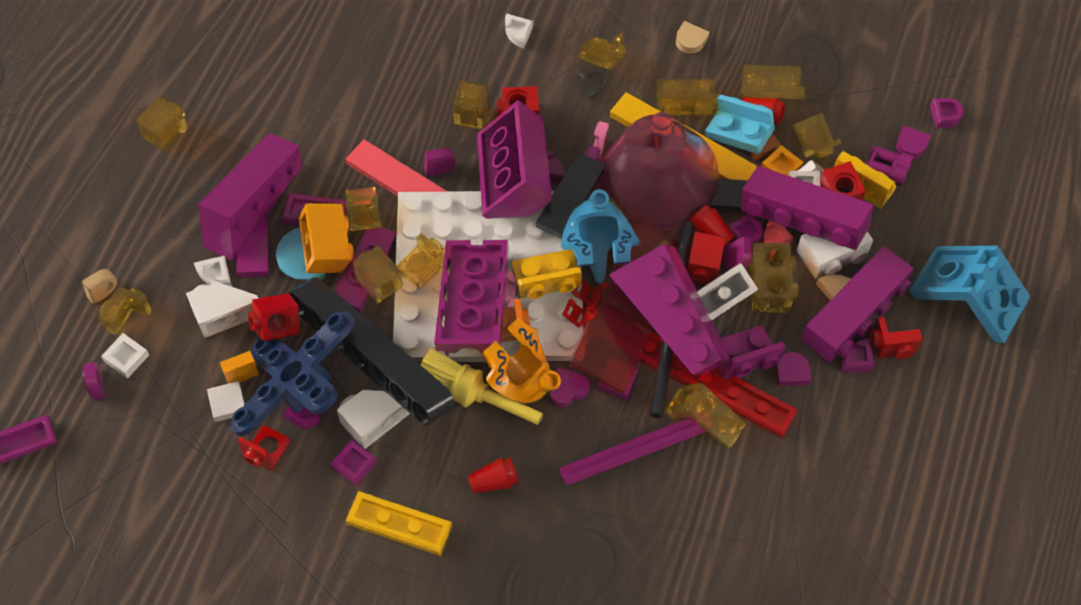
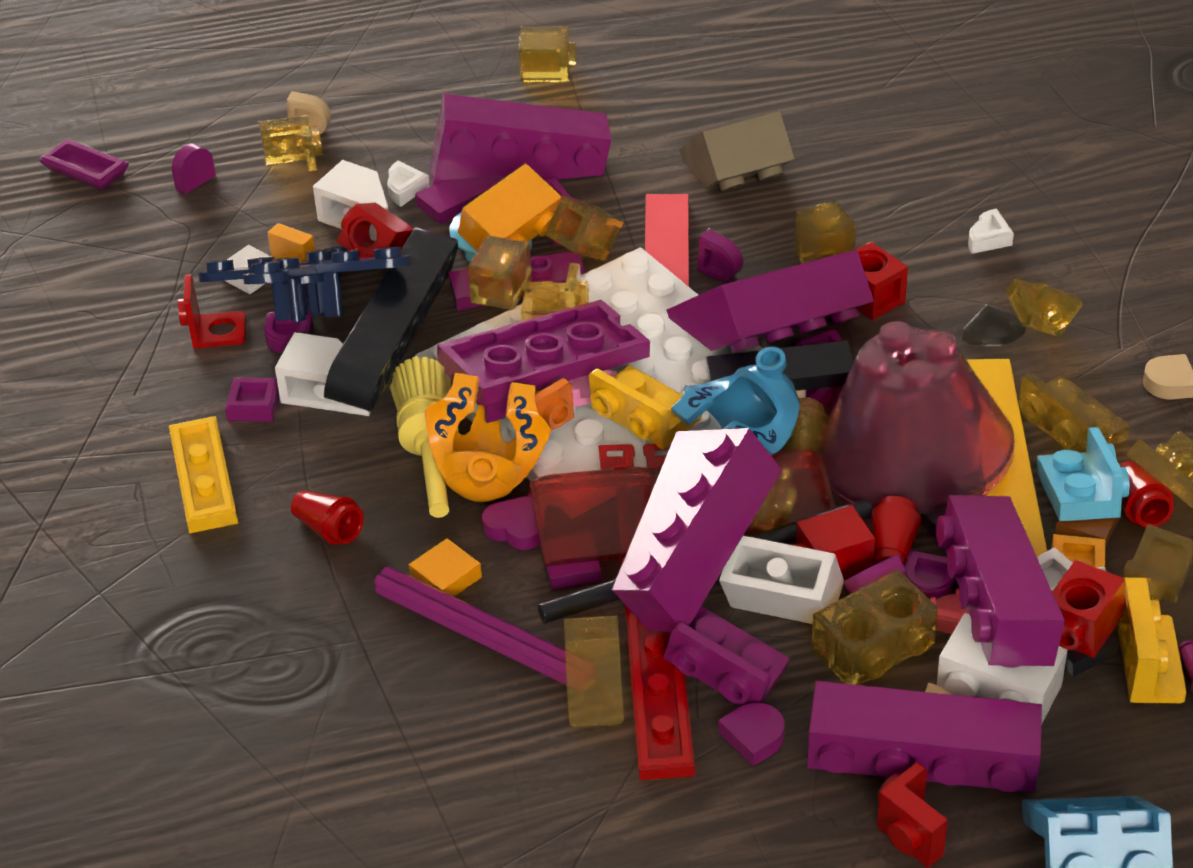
camera: 60 degrees right, 20 degrees down
white tile [101,333,149,378] -> none
magenta tile [841,339,874,373] -> none
none -> light orange tile [409,538,482,597]
none -> dark tan slope [679,111,795,192]

